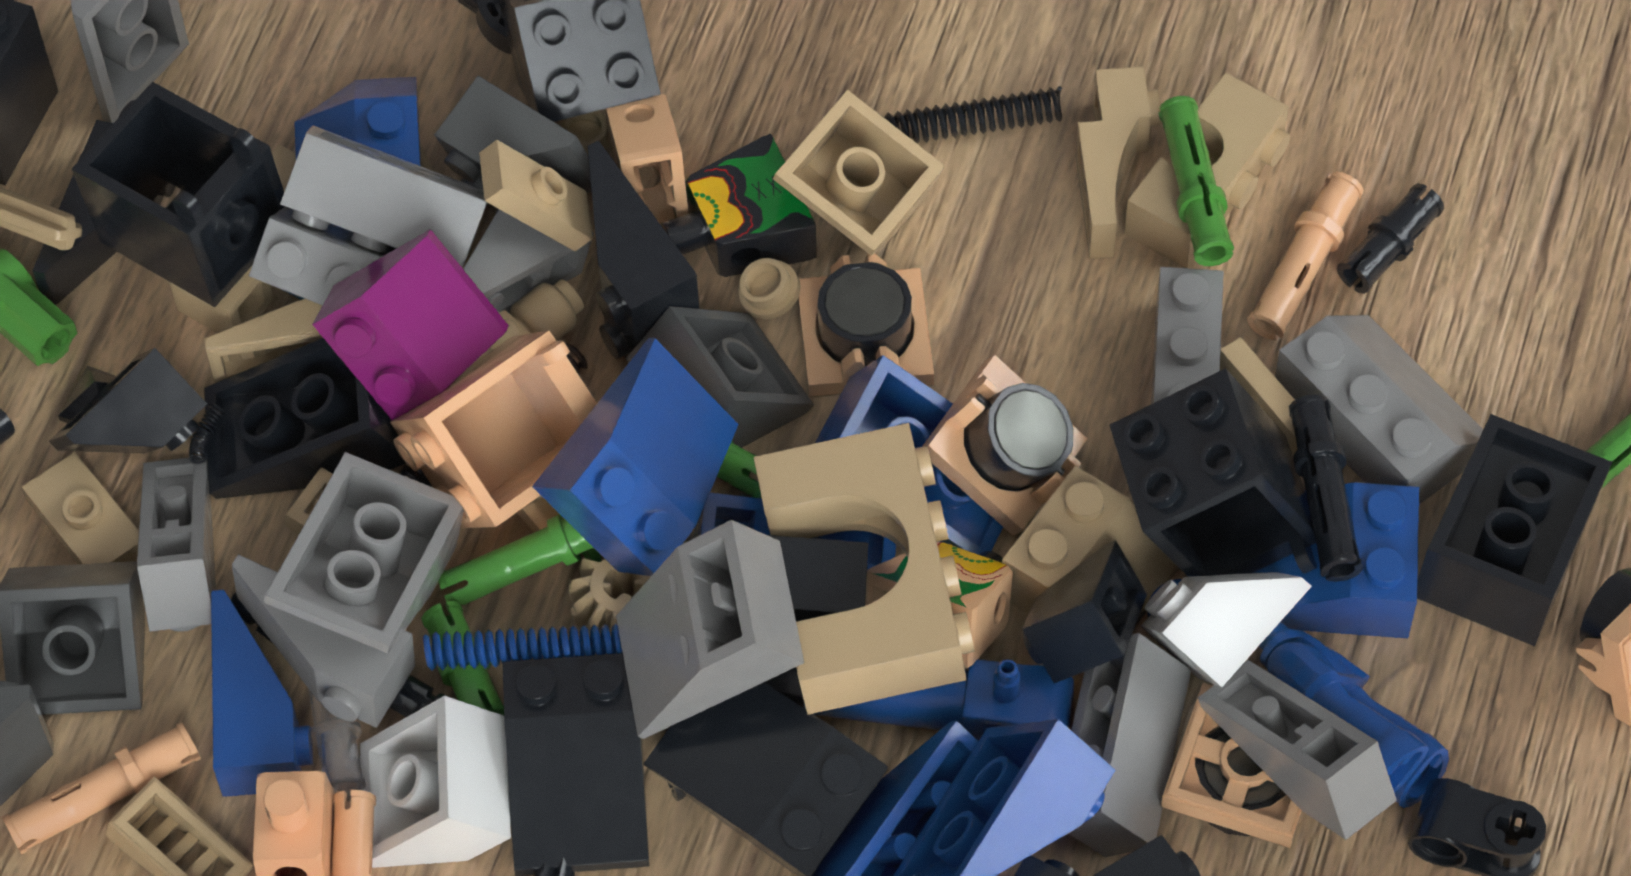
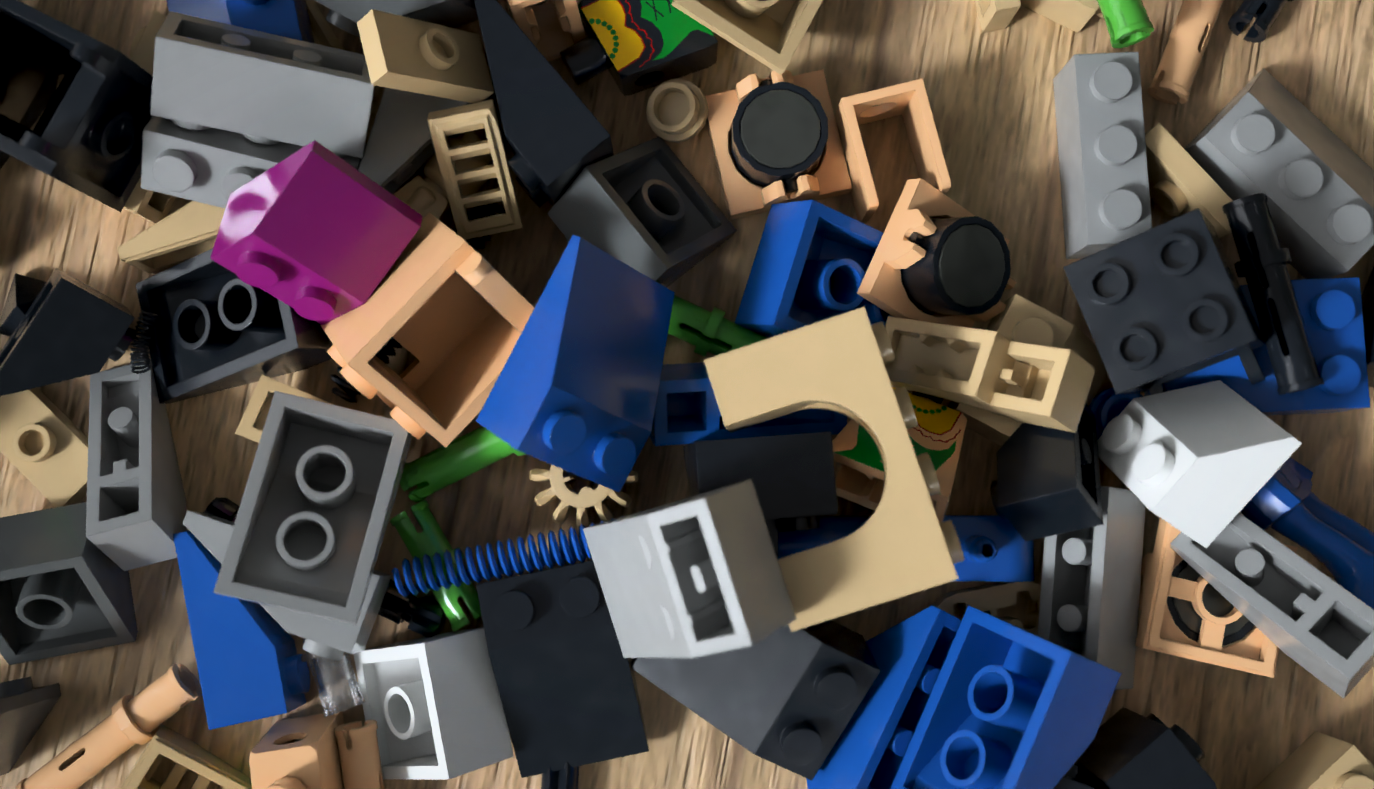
camera: 10 degrees left, 25 degrees up
none -> tan slope [427,99,523,240]
none -> light nougat piece [835,78,951,223]
none -> tan slope [884,316,1096,433]

